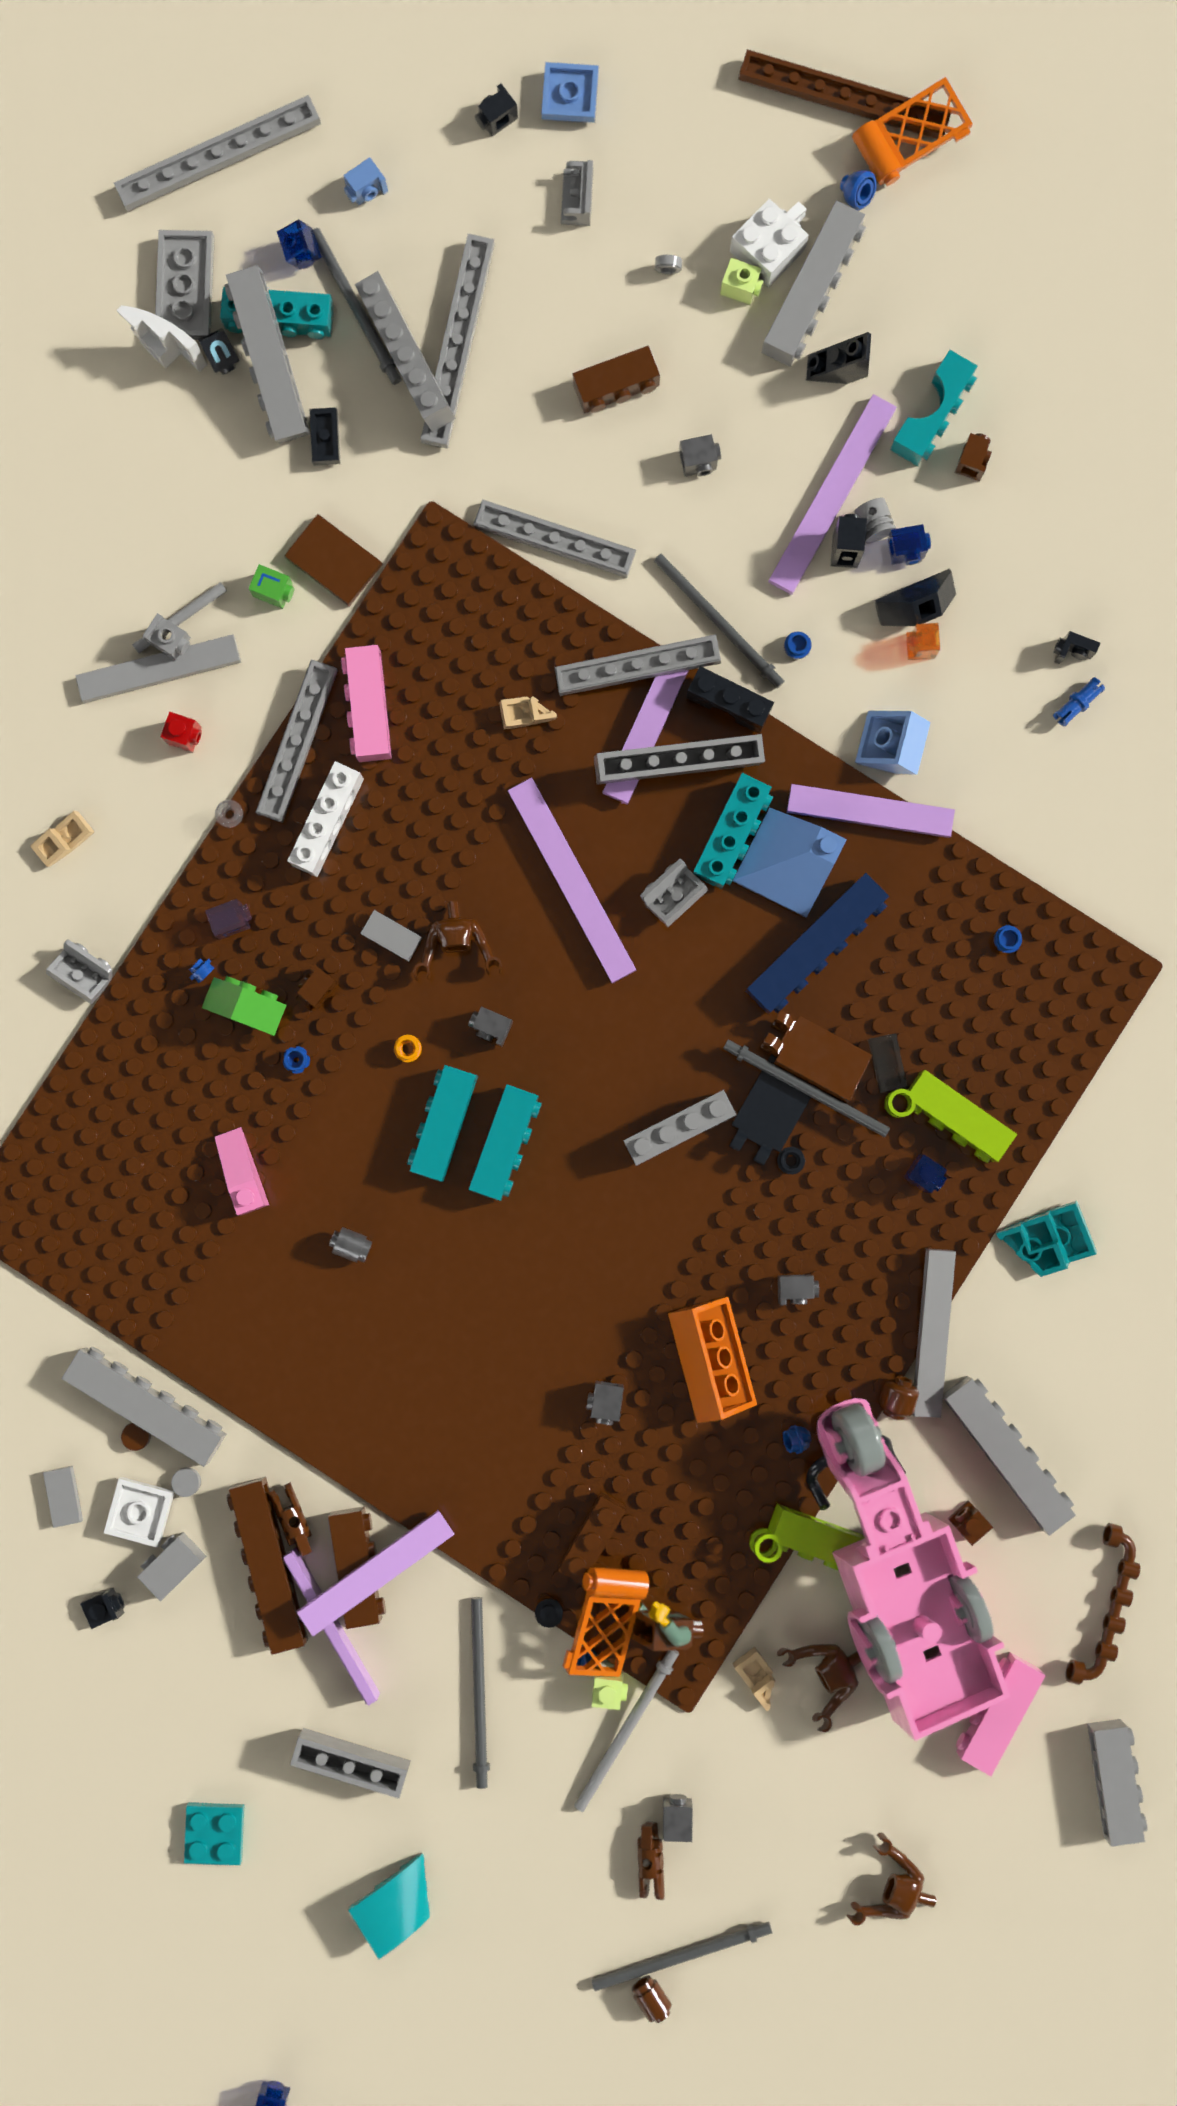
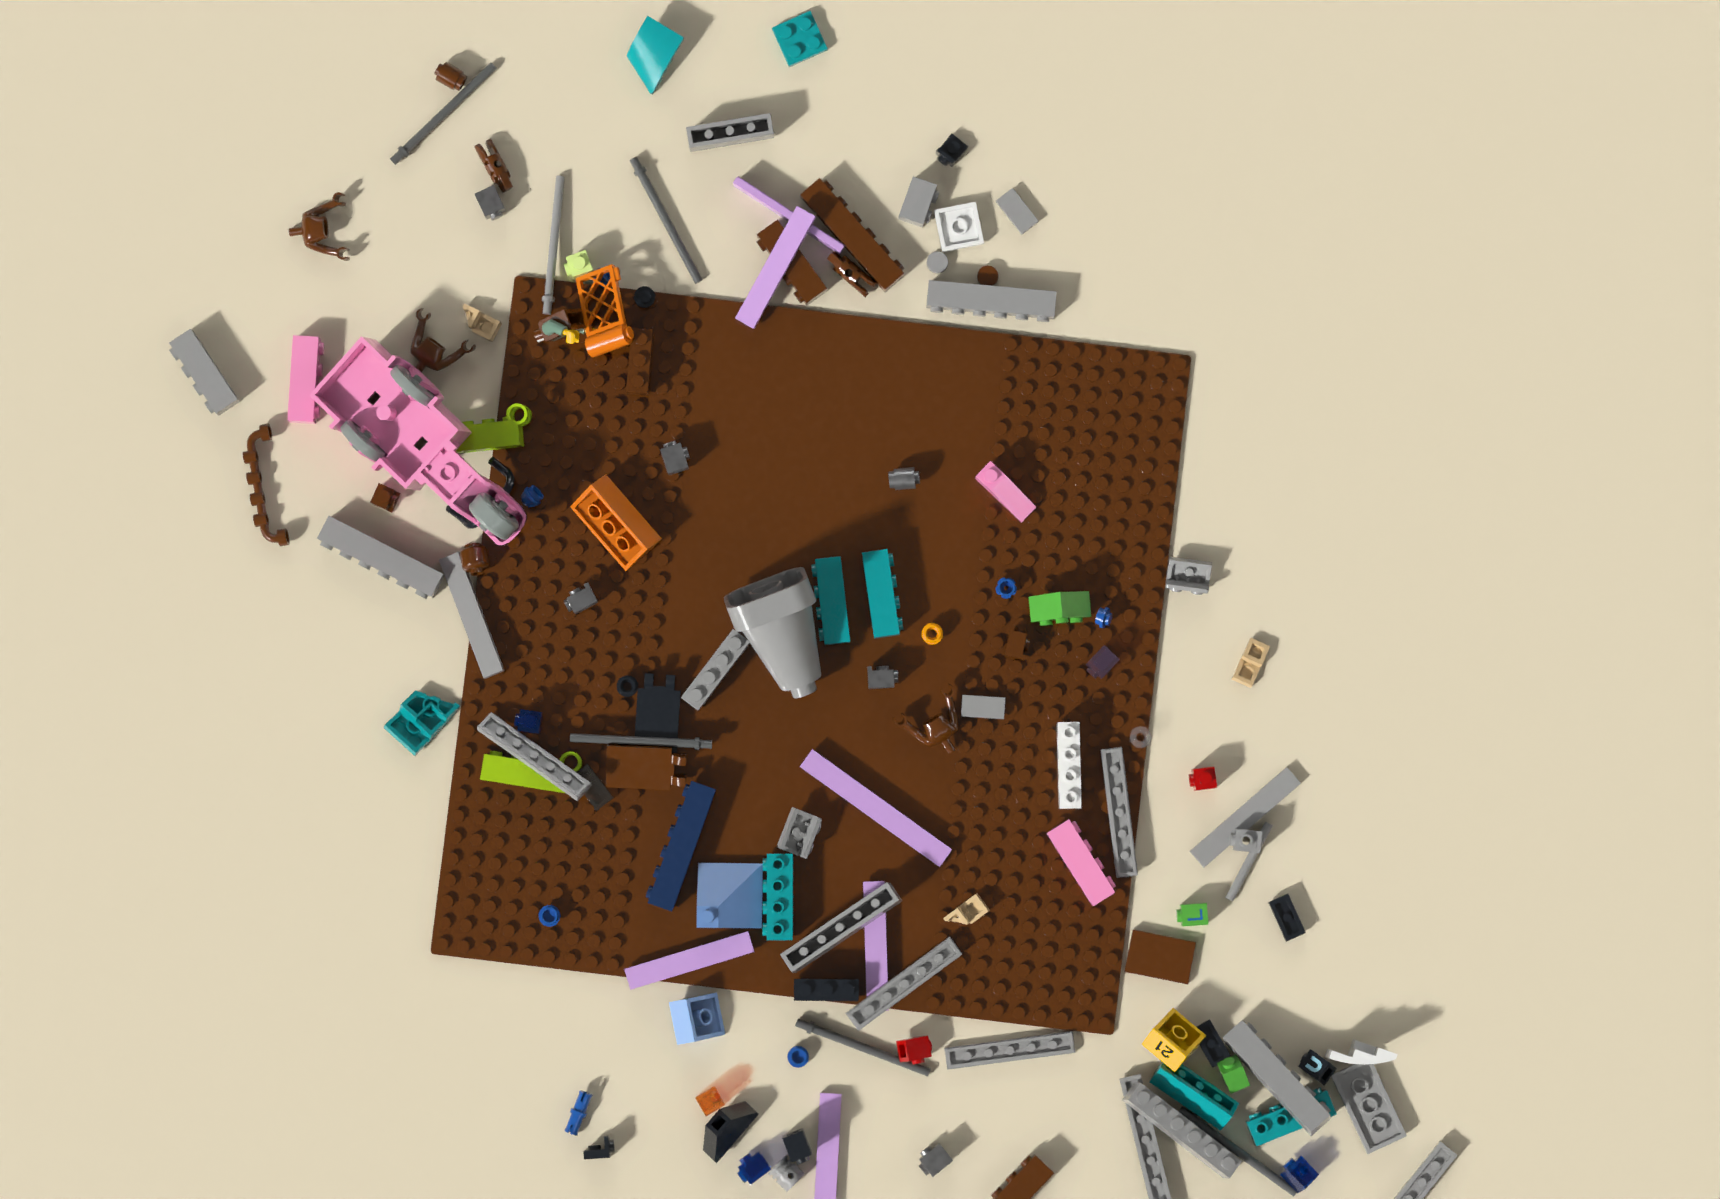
camera: 145 degrees right, 0 degrees up
none -> light grey tile [477,712,591,801]
none -> light grey cone [724,567,821,698]
none -> red brick [896,1035,932,1065]
none -> yellow brick [1142,1008,1206,1072]
none -> teal brick [1149,1062,1239,1131]
none -> bright green brick [1217,1055,1250,1094]
none -> black plate [1268,894,1306,942]

